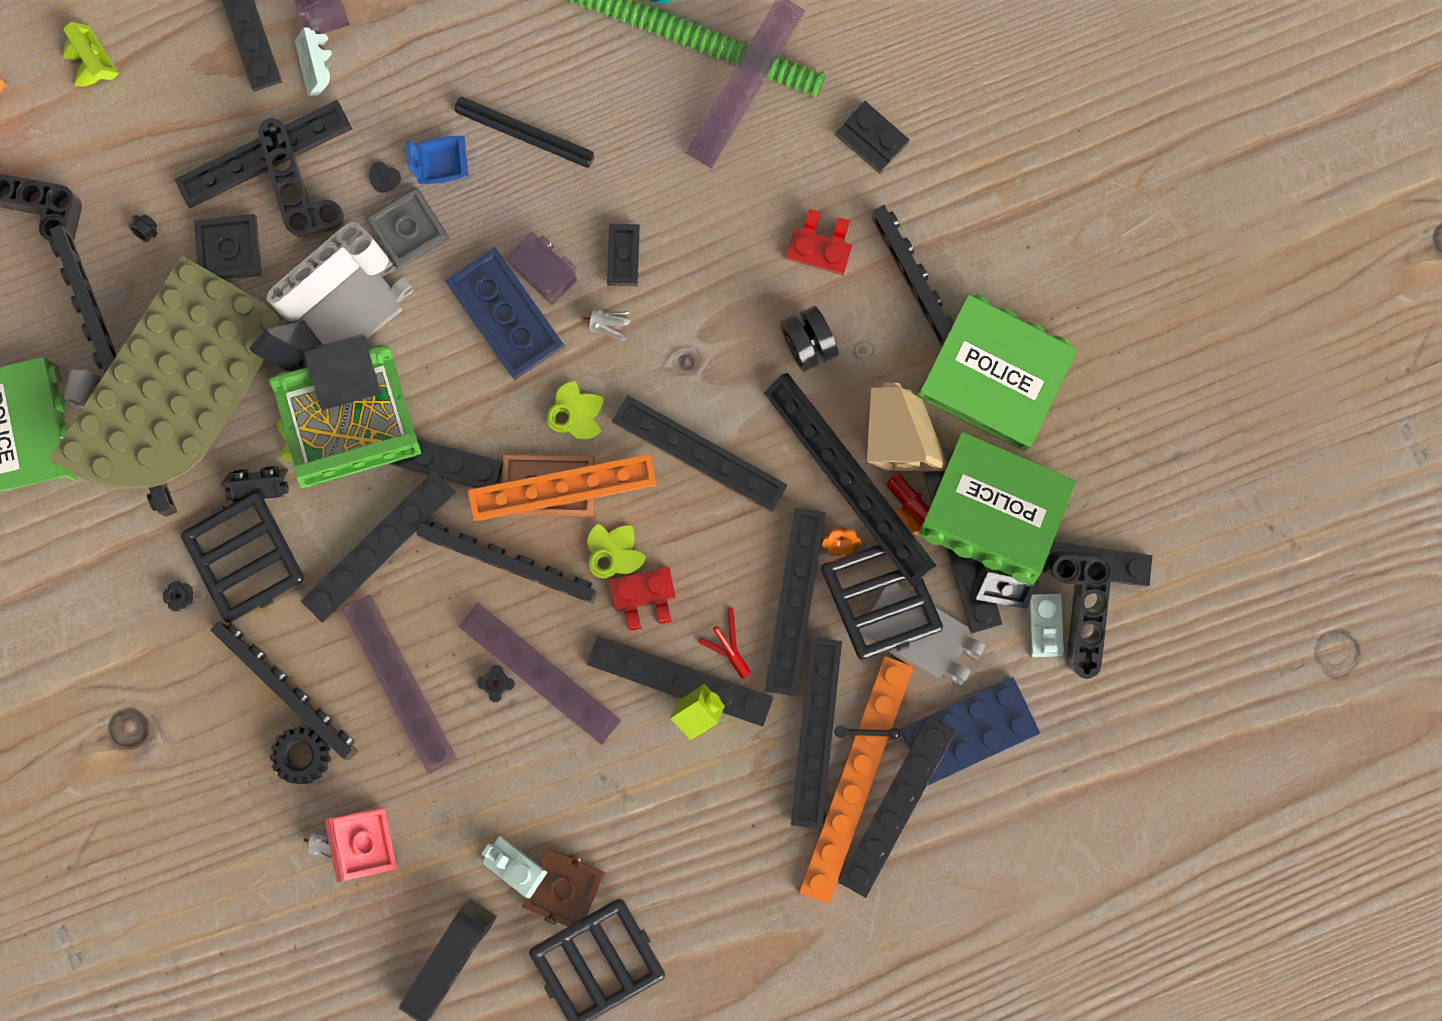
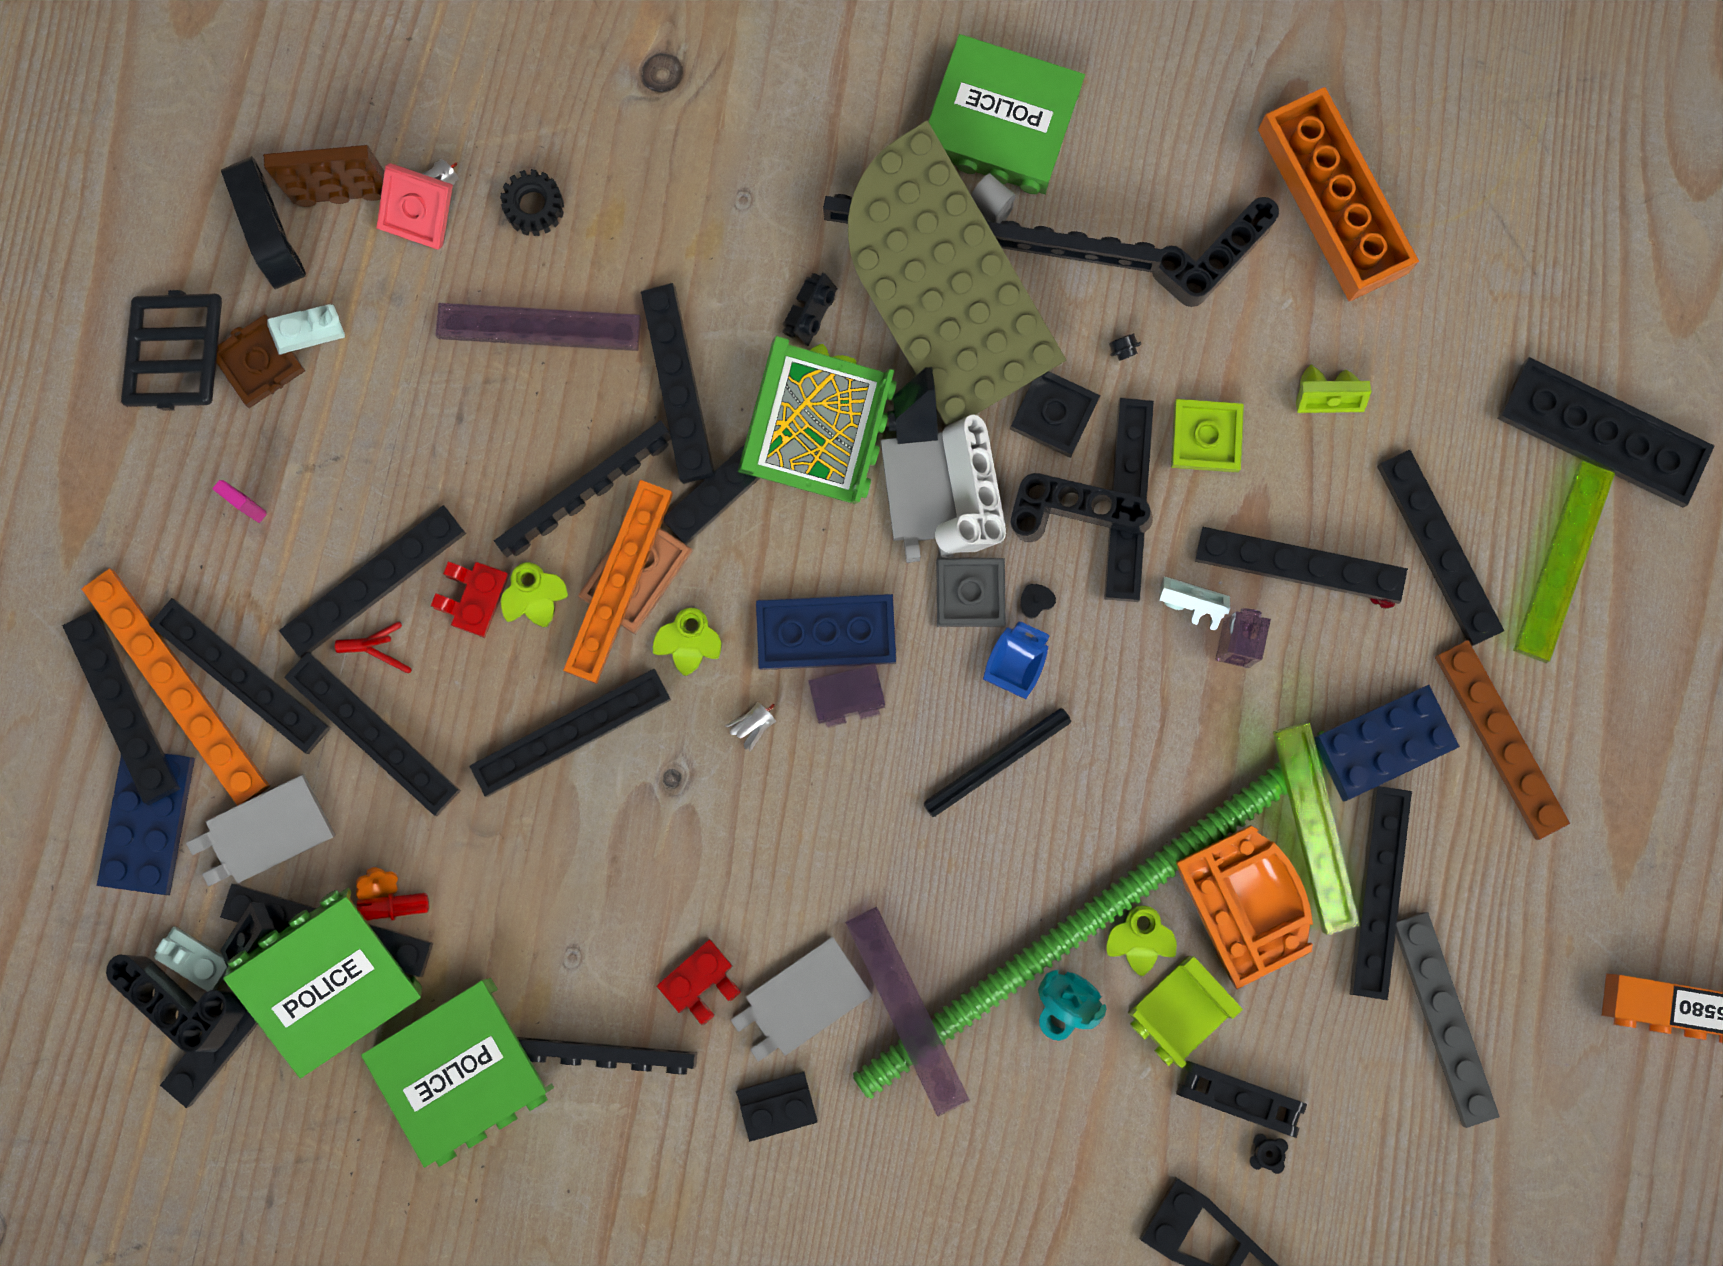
camera: 120 degrees right, 0 degrees up
black plate [163,581,193,612] -> none
black bar [181,491,304,623] -> none
black plate [210,621,358,760] -> none
black tile [303,333,381,410] -> none
clear purple plate [458,603,622,745] -> none
black plate [477,665,515,702] -> none
black plate [607,224,640,287] -> none
lime brick [670,684,724,740] -> none
black tile [764,373,937,586] -> none
black wheel [780,305,839,372] -> none
black bar [821,544,943,660] -> none
orange plant [822,526,861,556] -> none
black hinge [834,725,901,740] -> none
tan slope [867,382,948,472] -> none
none -> dark pink tile [212,480,267,523]
none -> reddish brown plate [263,145,384,207]
none -> light grey tile [731,937,872,1062]
none -> lime plate [1171,399,1244,473]

